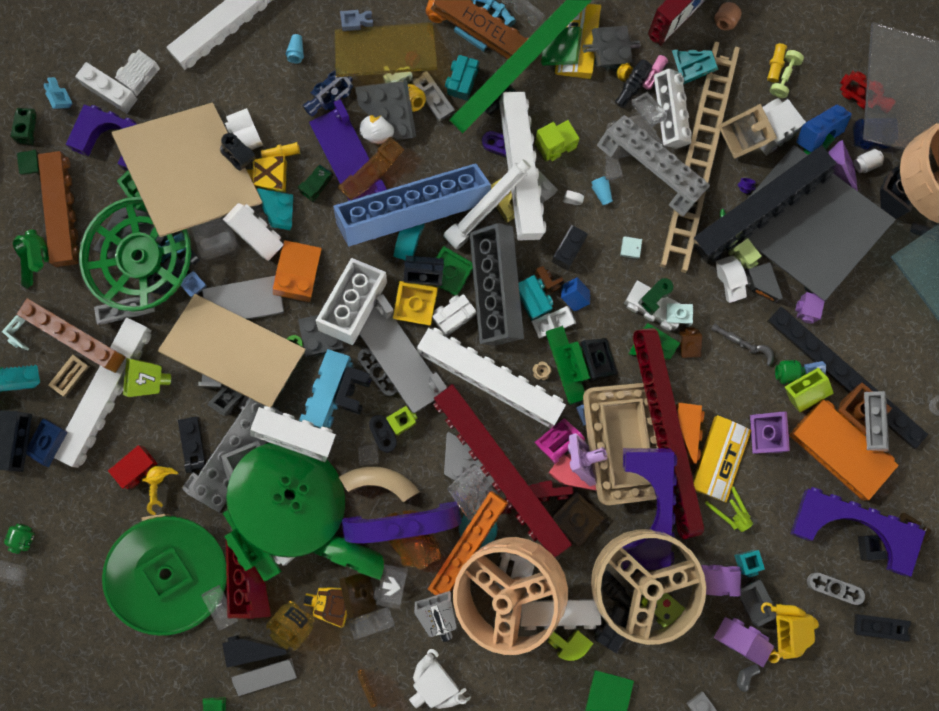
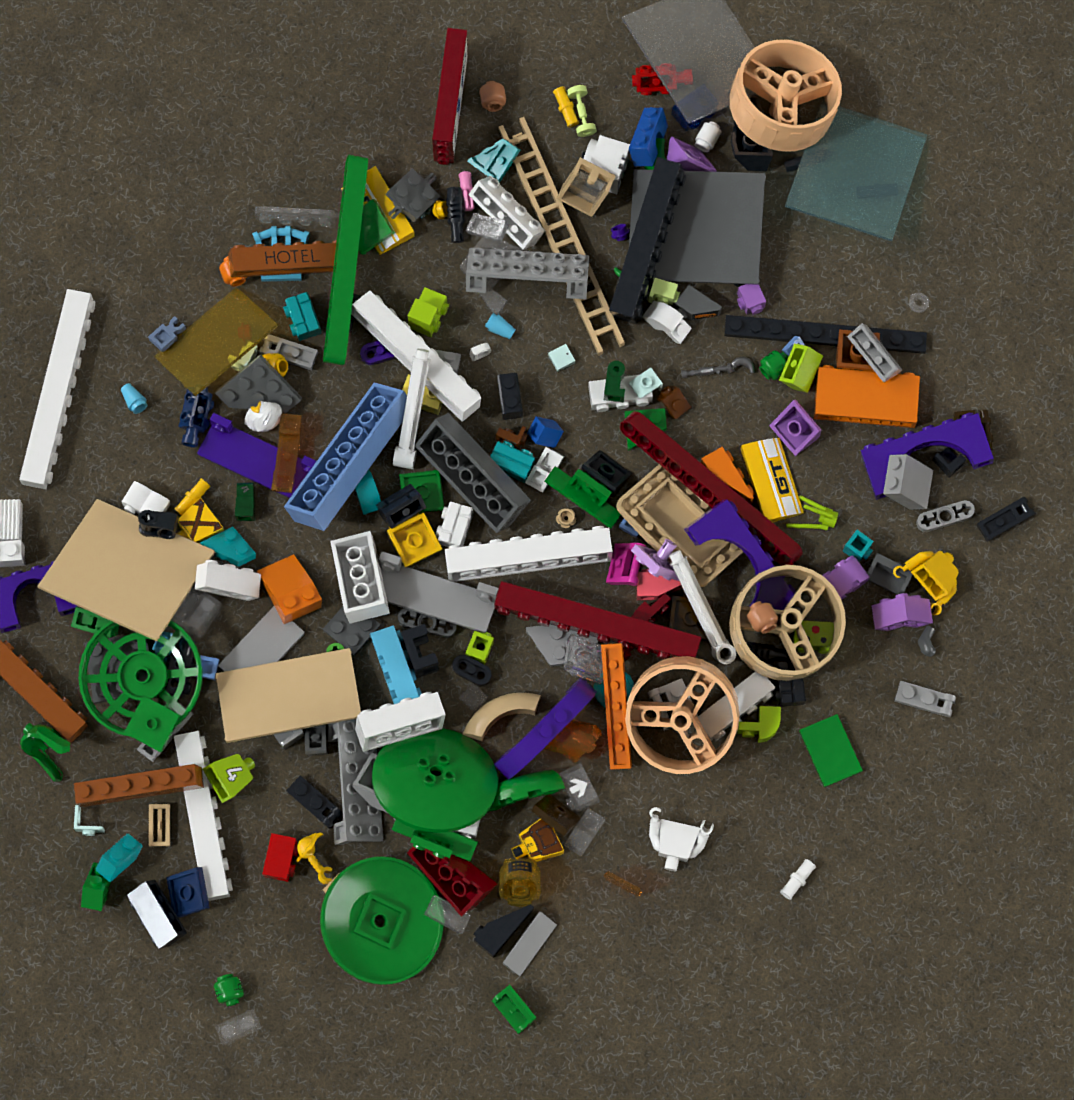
camera: 35 degrees left, 5 degrees down
light grey torso [414,591,456,642] -> none
none -> green plate [124,696,181,753]
none -> white piece [669,550,736,664]
none -> nougat head [747,601,778,634]
none -> light grey brick [883,454,933,510]

